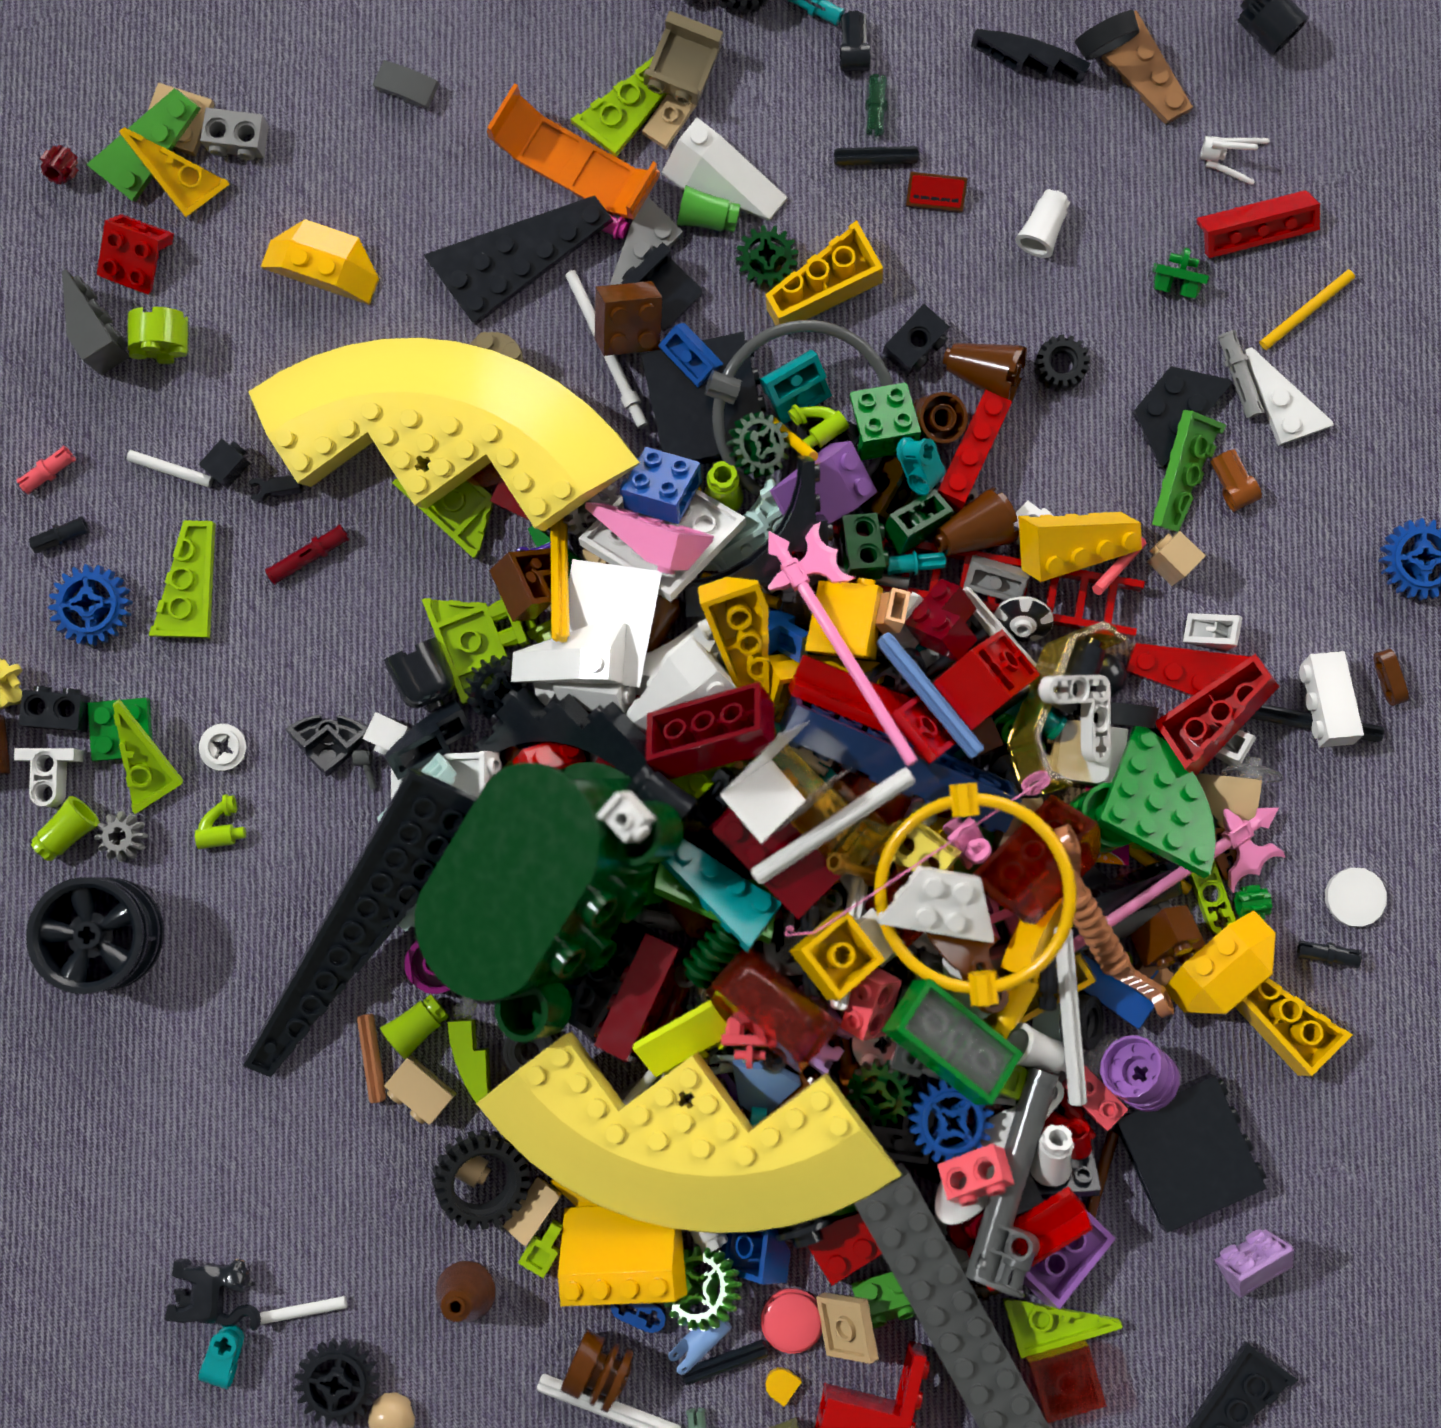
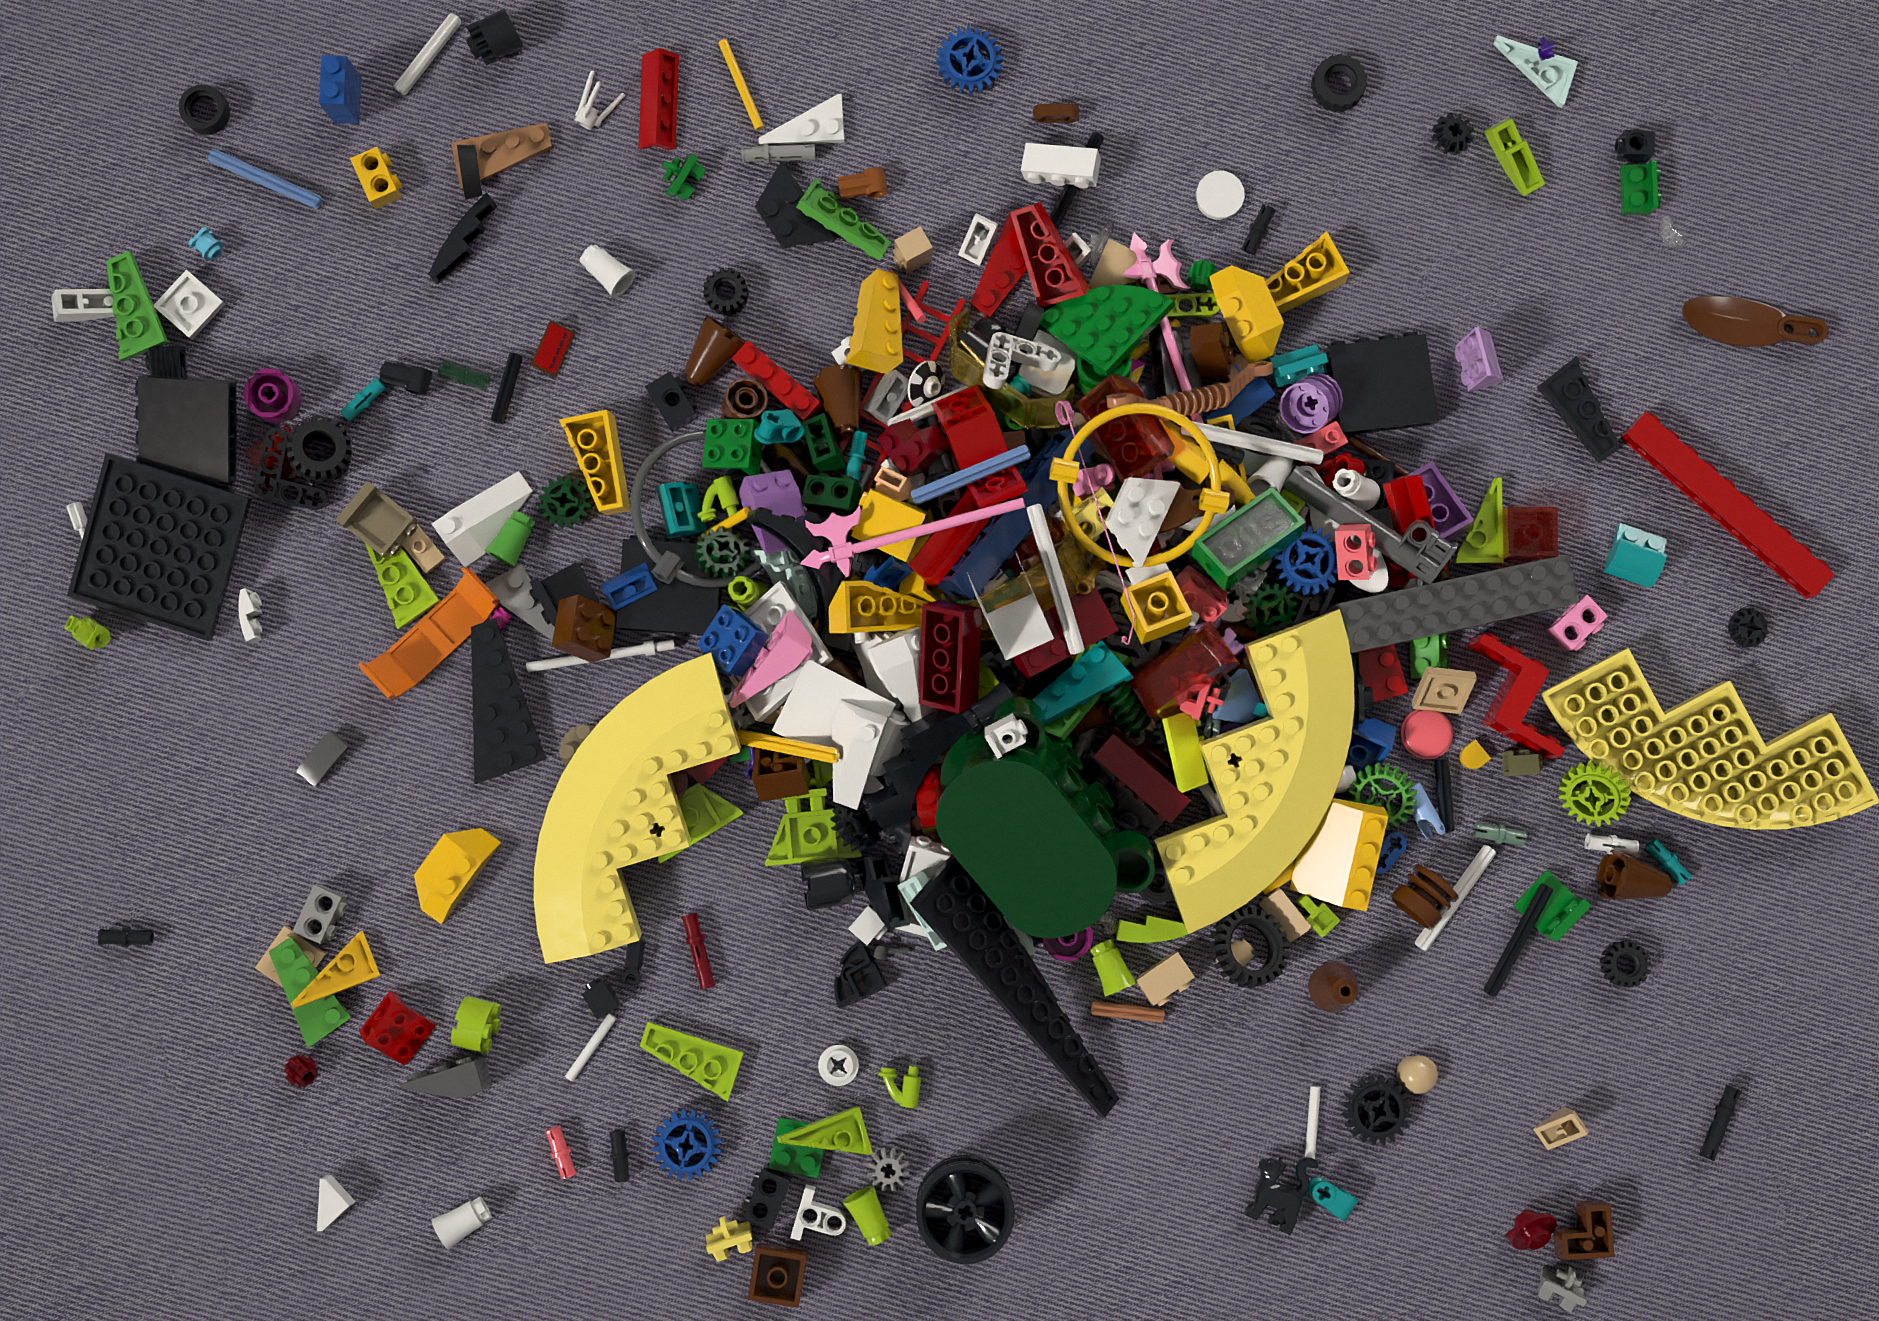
camera: 85 degrees left, 0 degrees up
none -> teal brick [1265,344,1328,387]

